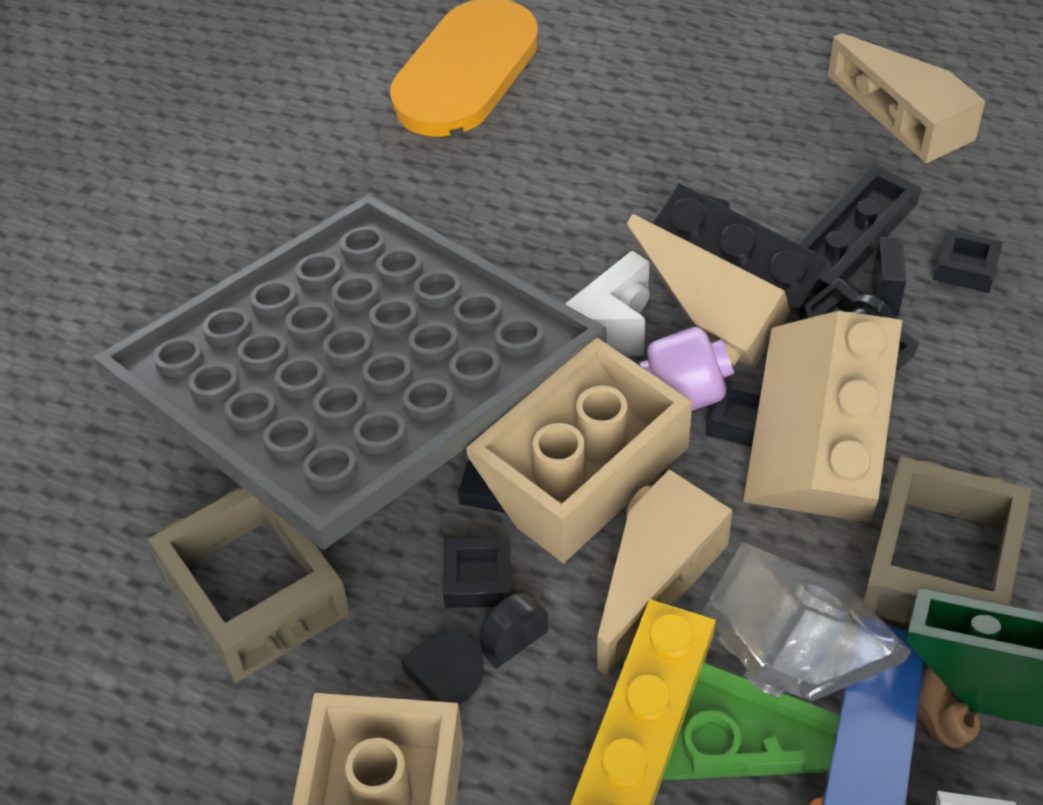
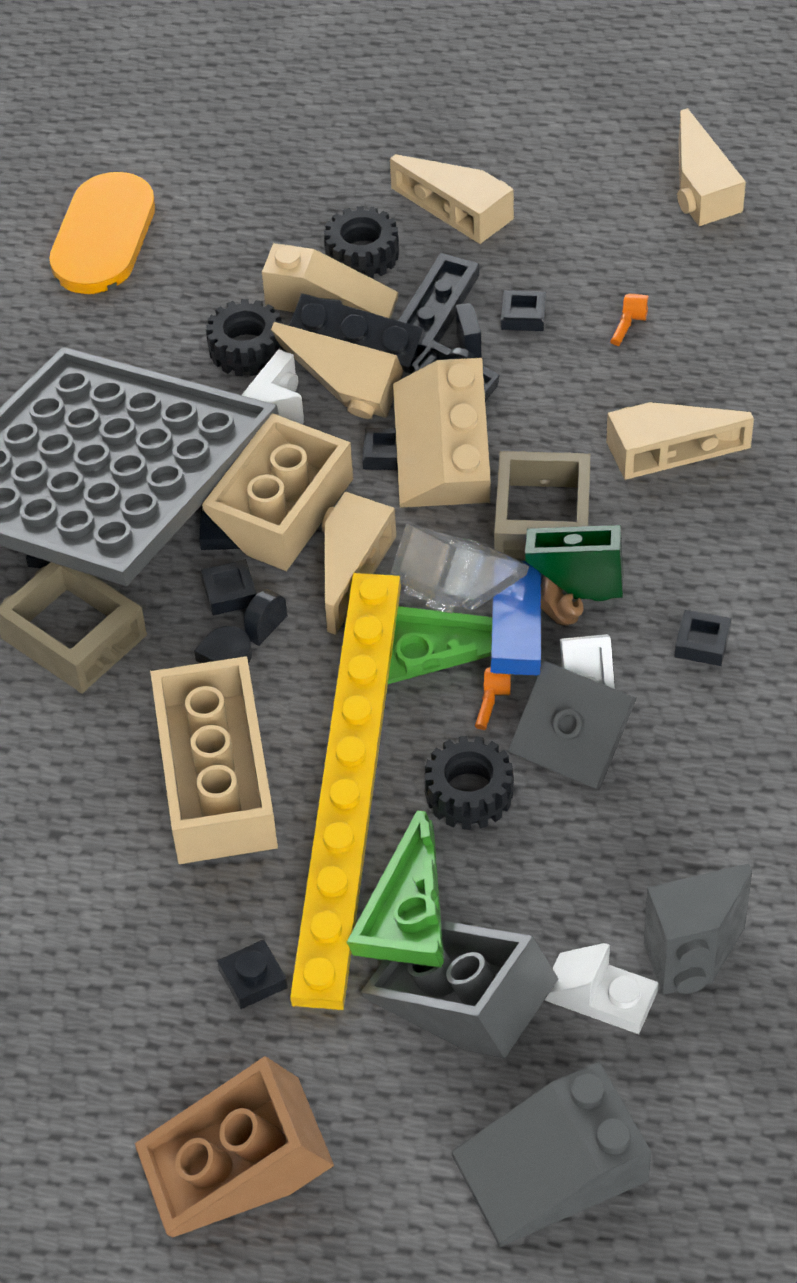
camera: 15 degrees left, 0 degrees up
lavender head [639,327,735,411] -> none
none -> black tyre [206,299,285,376]
none -> tan slope [262,243,398,318]
none -> black tyre [324,206,399,279]

